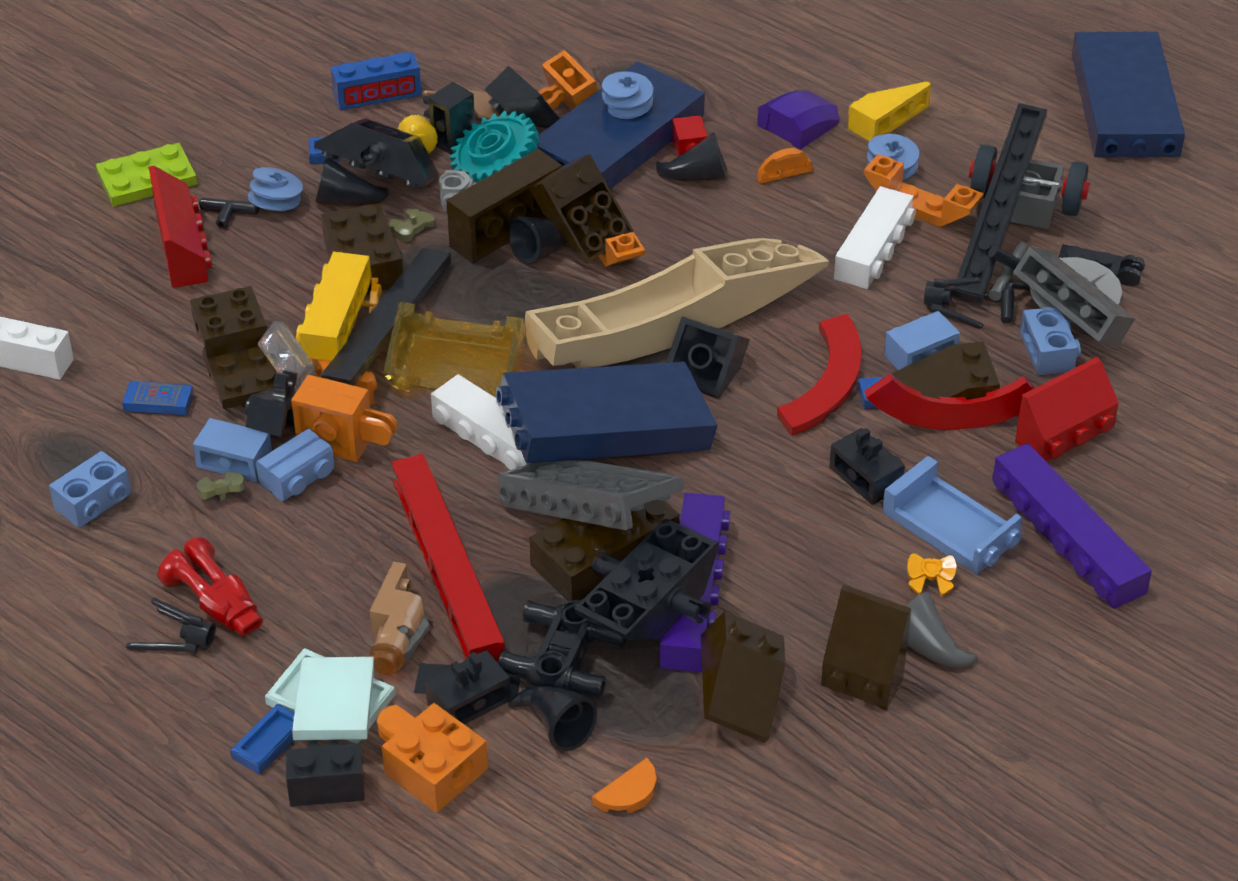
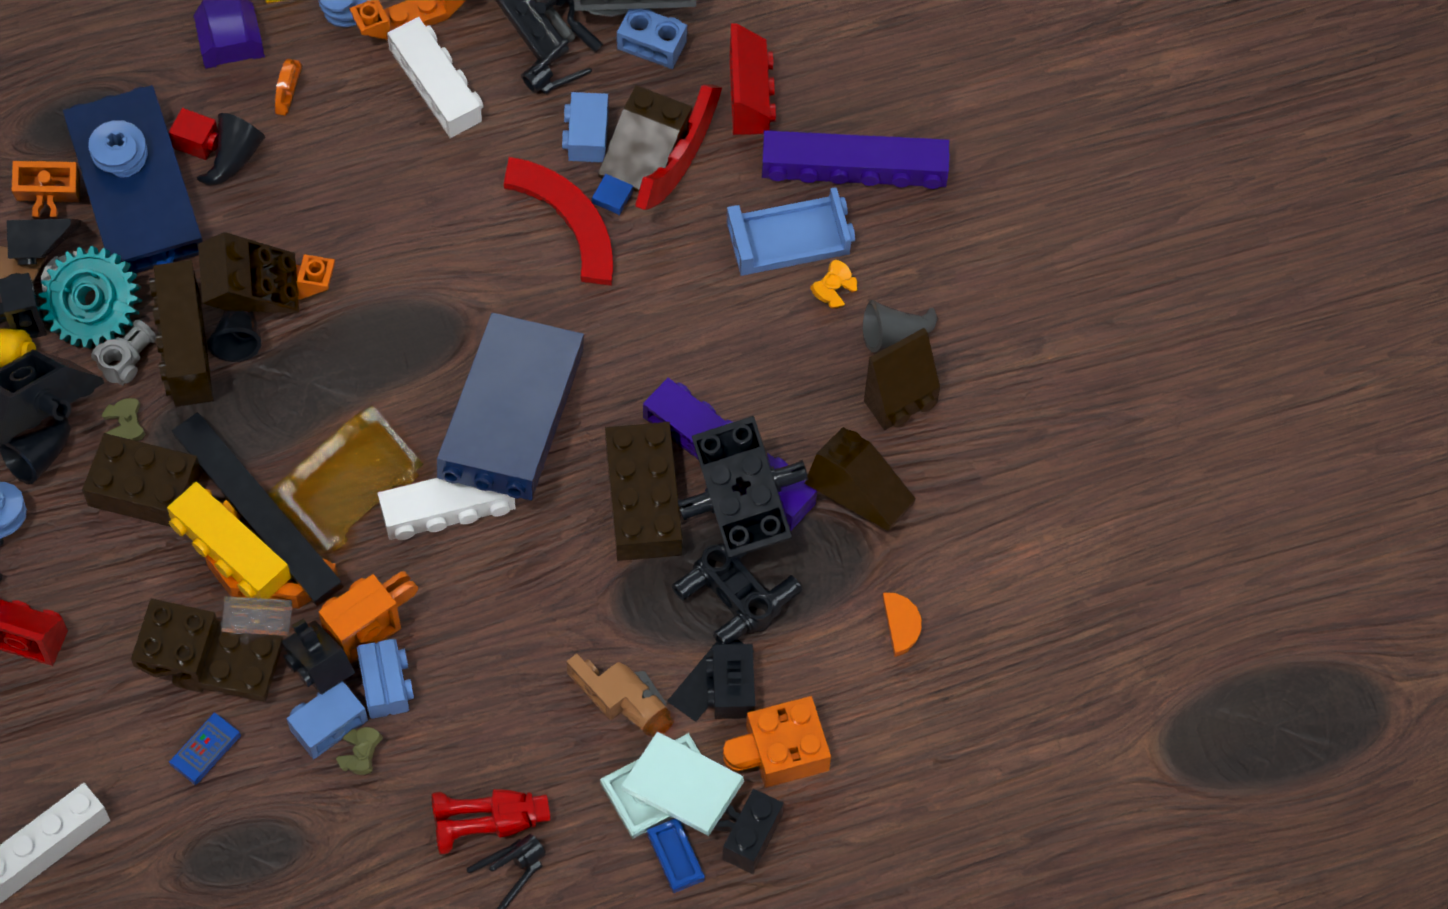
camera: 60 degrees left, 20 degrees up
medium blue brick [49,451,132,528] -> none
red tile [391,453,505,663] -> none
dark grey bracket [498,459,684,530] -> none
black hat [509,686,597,752] -> none
tan slope [525,238,829,368] -> none
black slope [666,316,750,397] -> none
black brick [829,428,905,505] -> none

